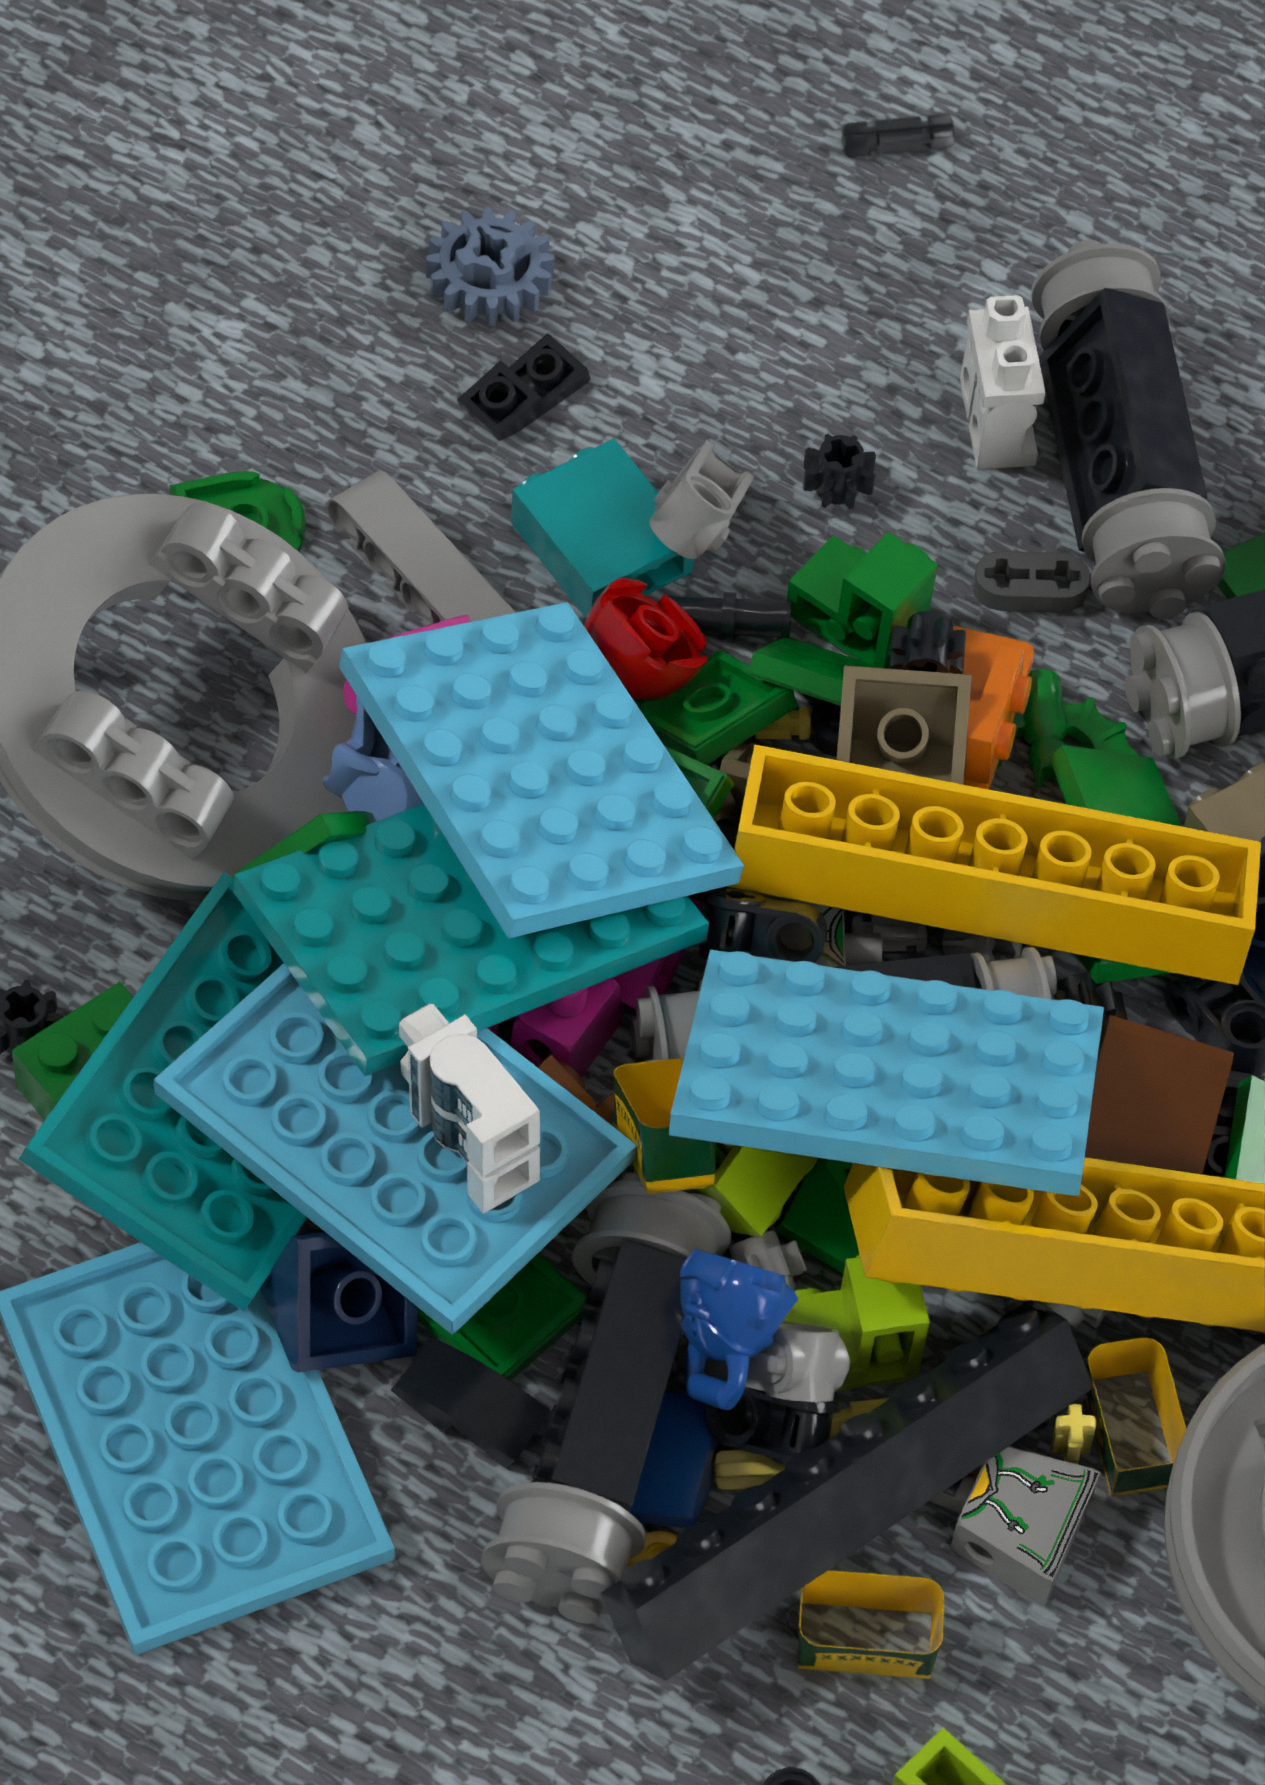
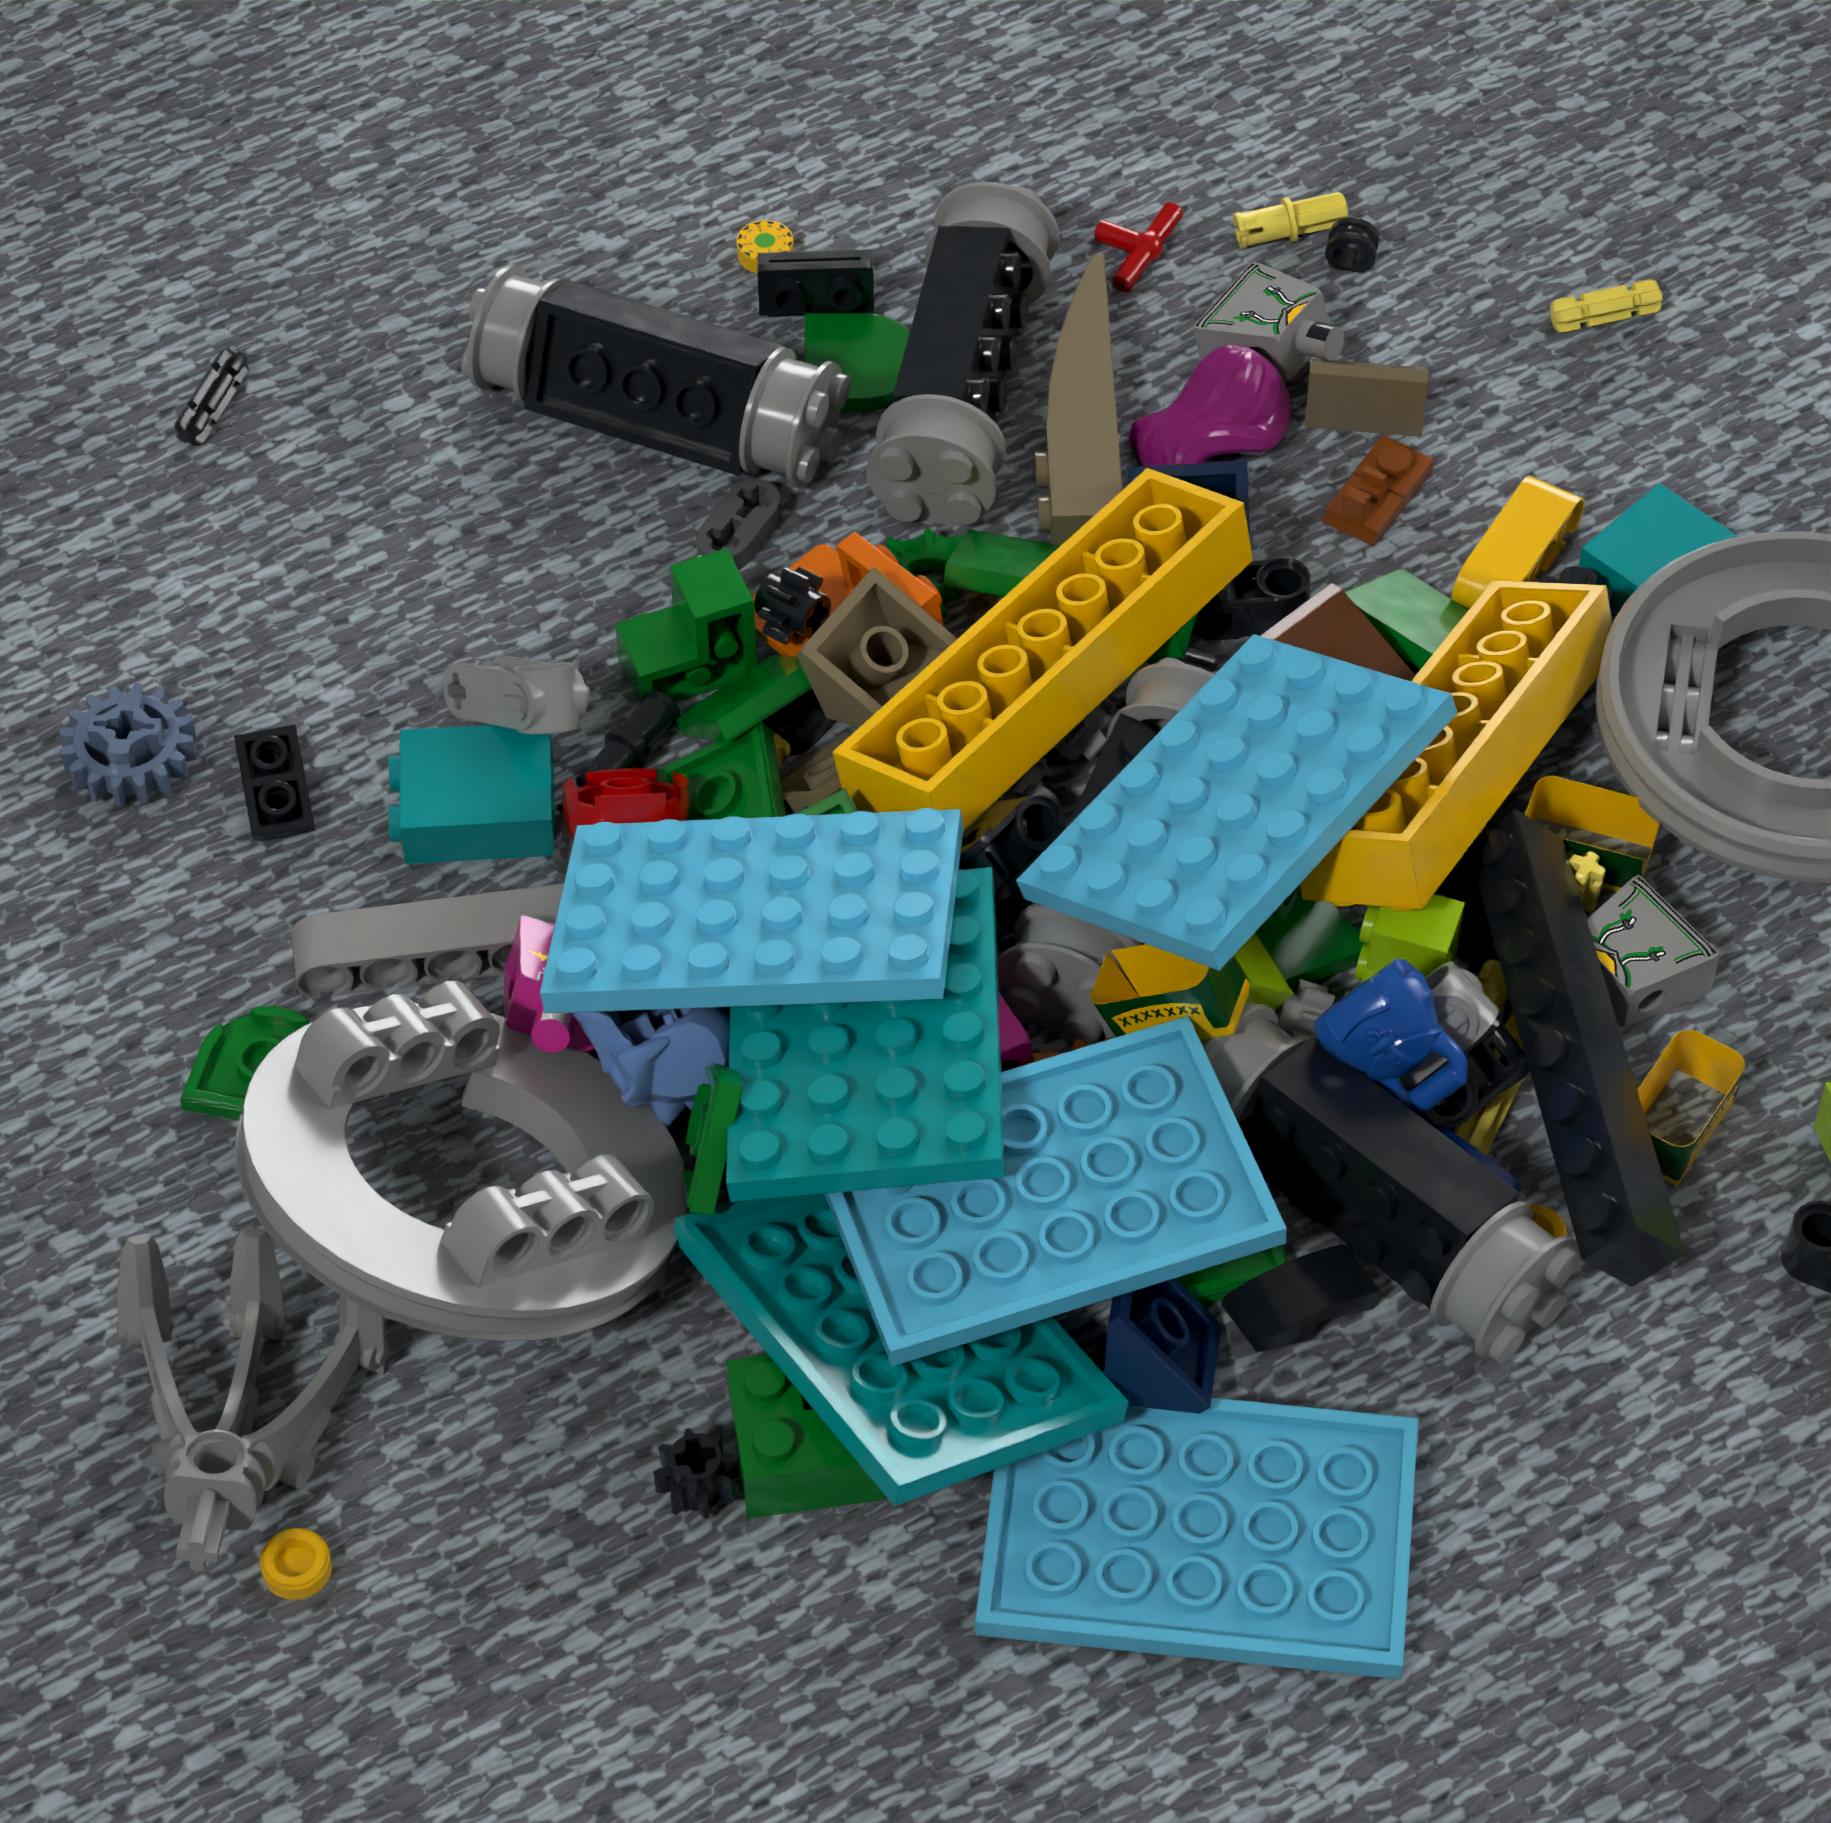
camera: 55 degrees left, 5 degrees down
white hips [399,1004,540,1214] -> none
black gear [803,434,876,509] -> none
white hips [960,295,1045,470] -> none

